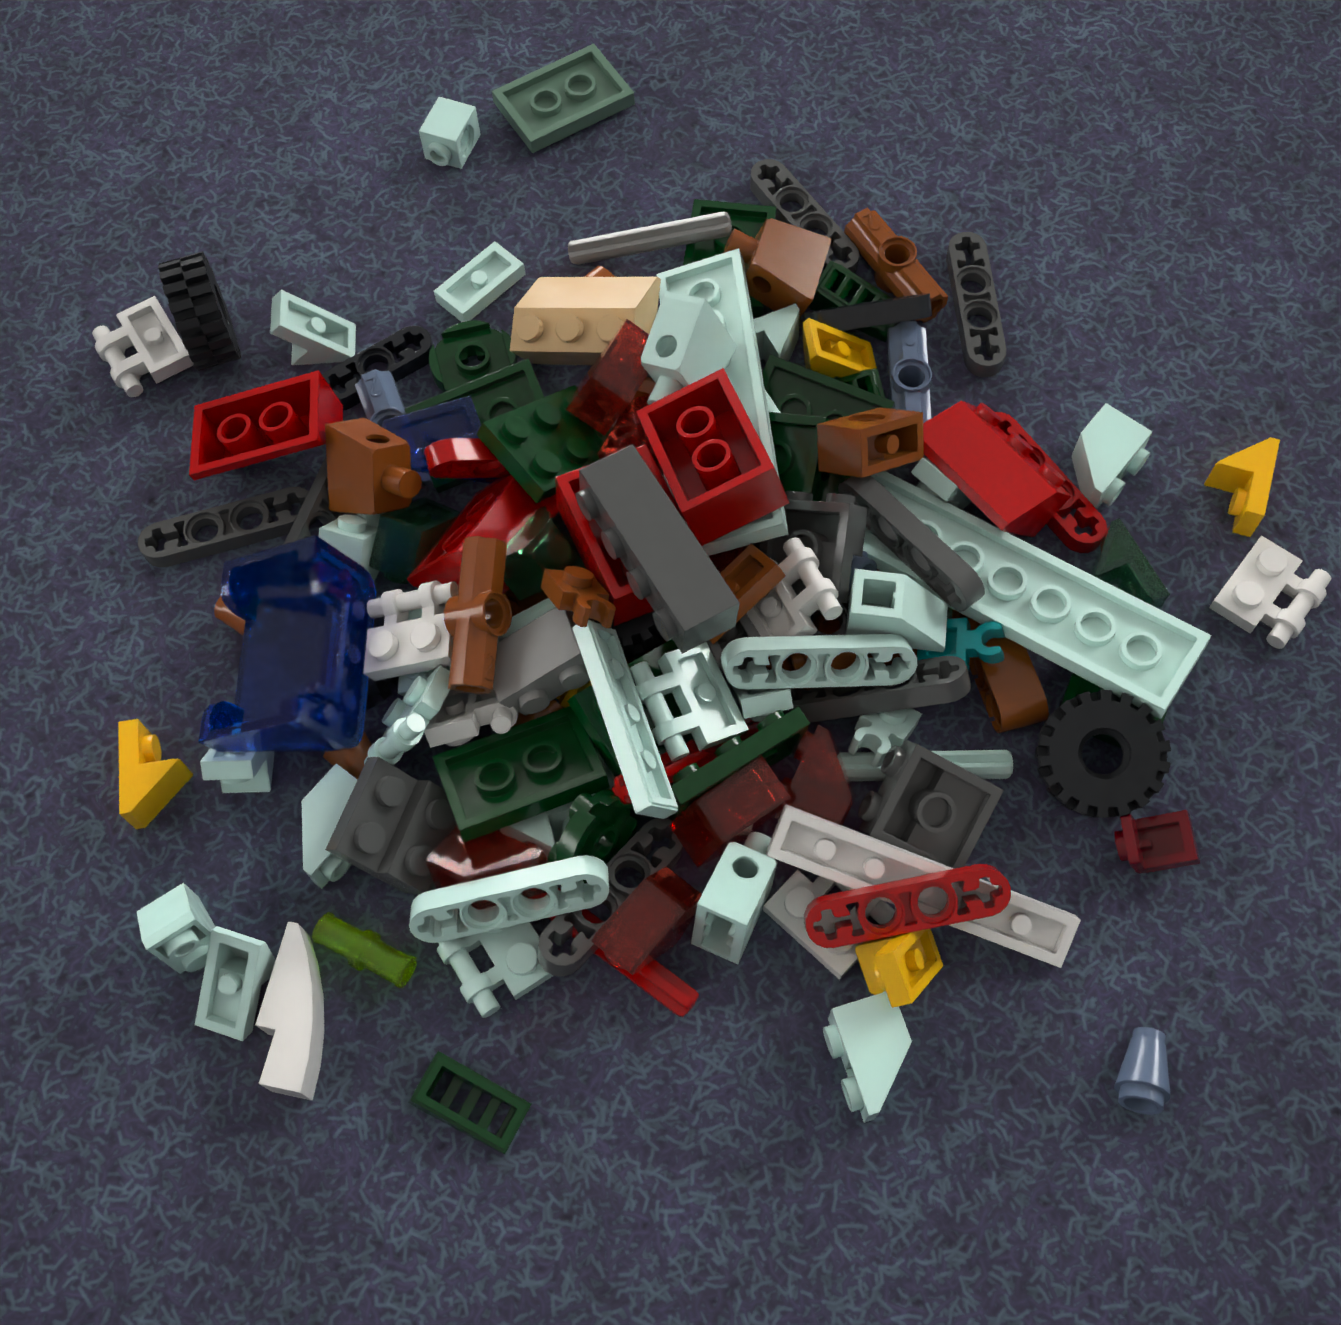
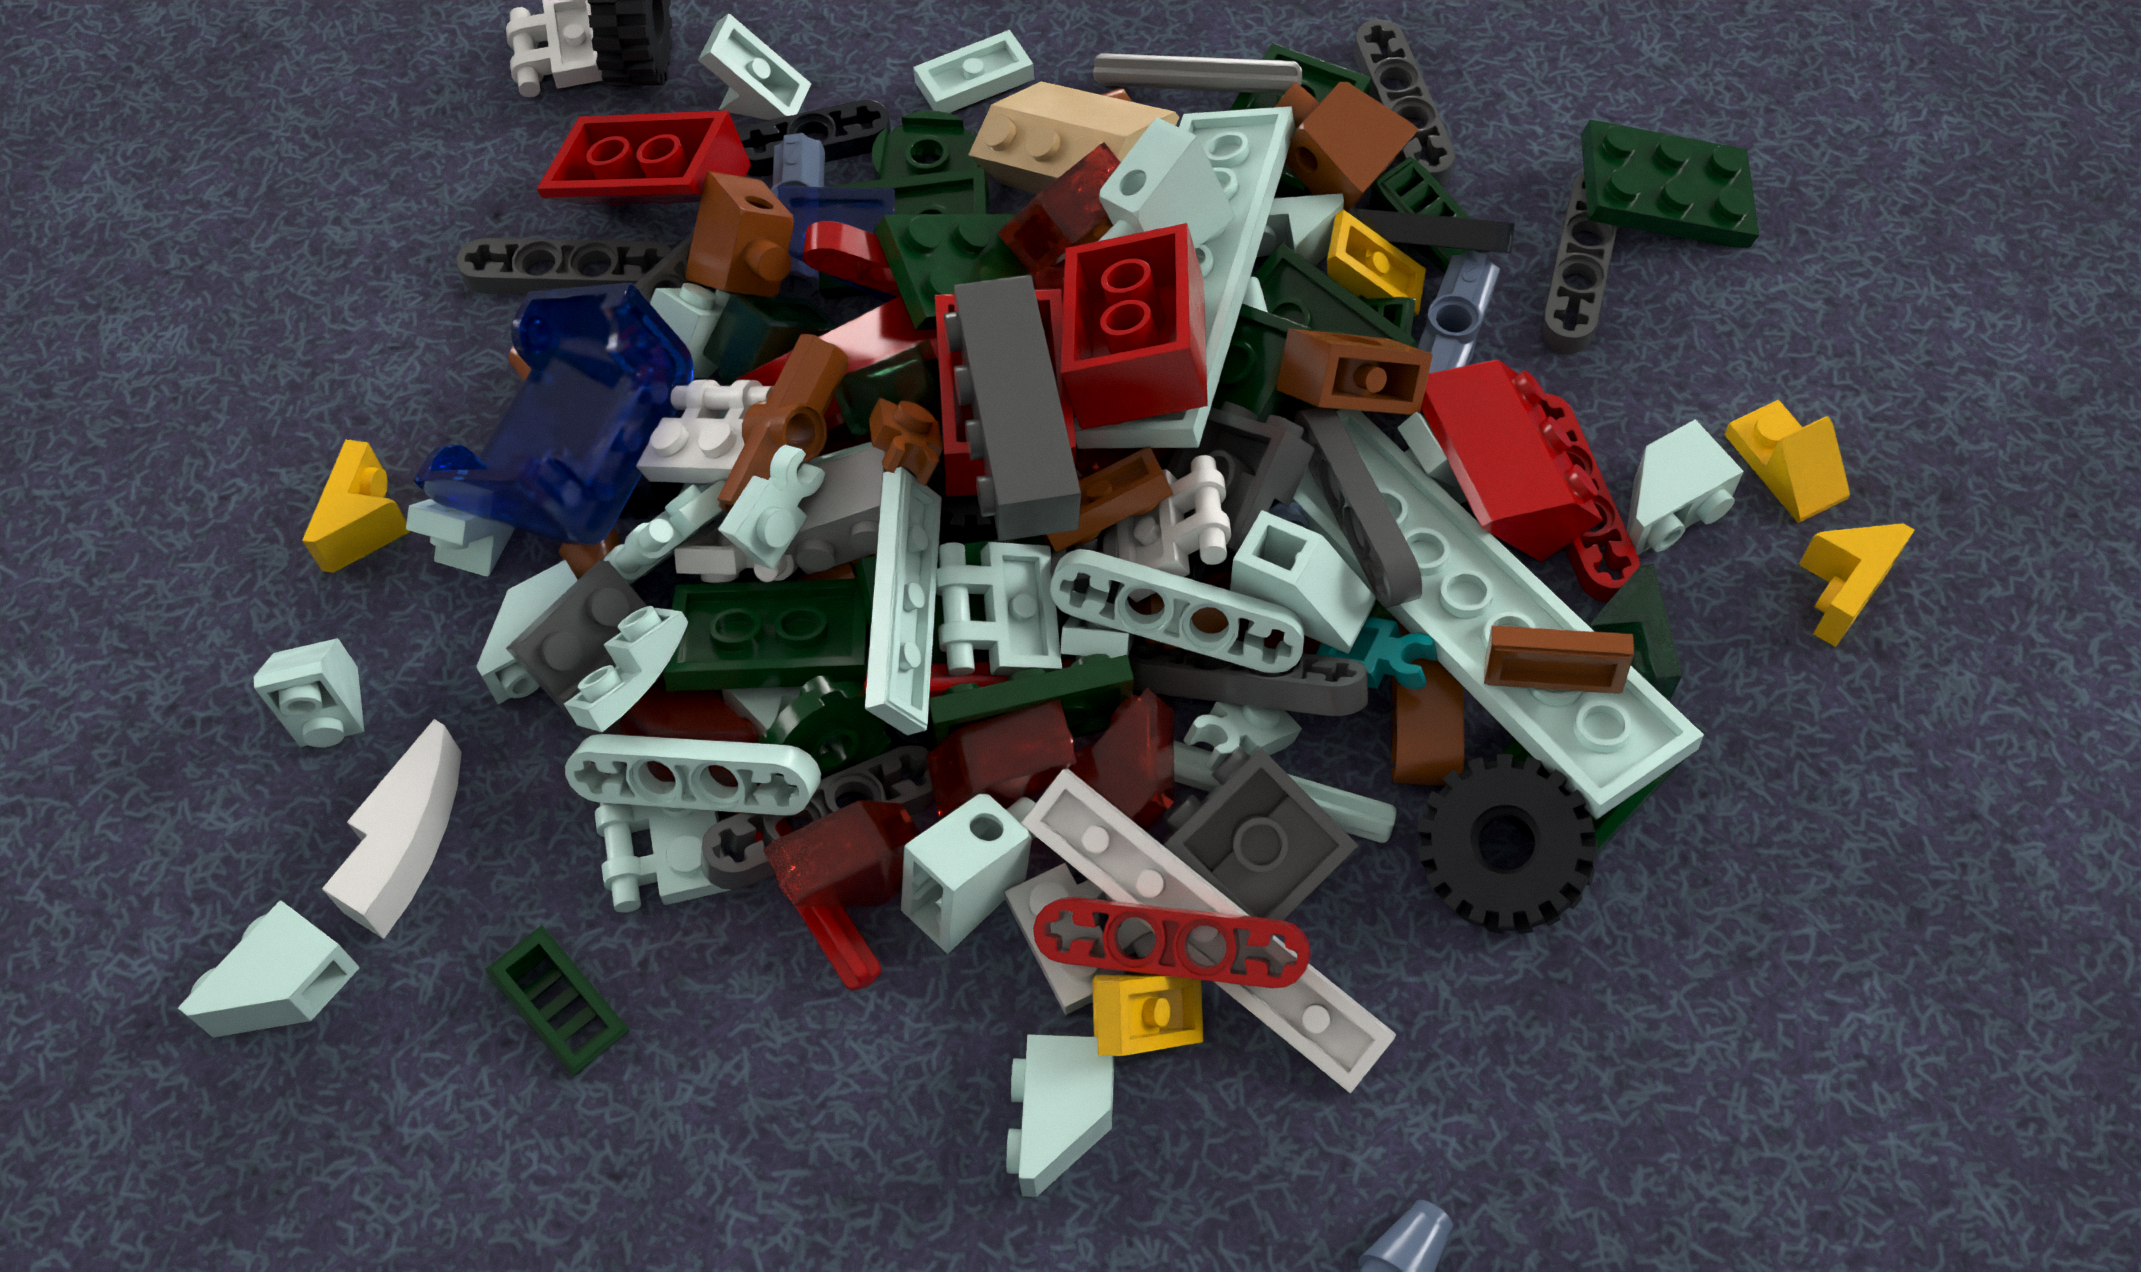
camera: 20 degrees right, 5 degrees down
light aqua slope [195,926,276,1041] -> none
clear neon green pin [312,912,417,988] -> none
dark orange piece [844,207,948,323] -> none
dark red bracket [1114,810,1200,874] -> none
white plate [1209,535,1331,649] -> none
none -> light aqua slope [178,900,360,1037]
none -> light aqua slope [564,606,688,732]
none -> light aqua plate [718,445,825,570]
none -> dark orange tile [1484,625,1634,694]
none -> dark green plate [1581,119,1759,248]
none -> yellow slope [1724,399,1850,523]

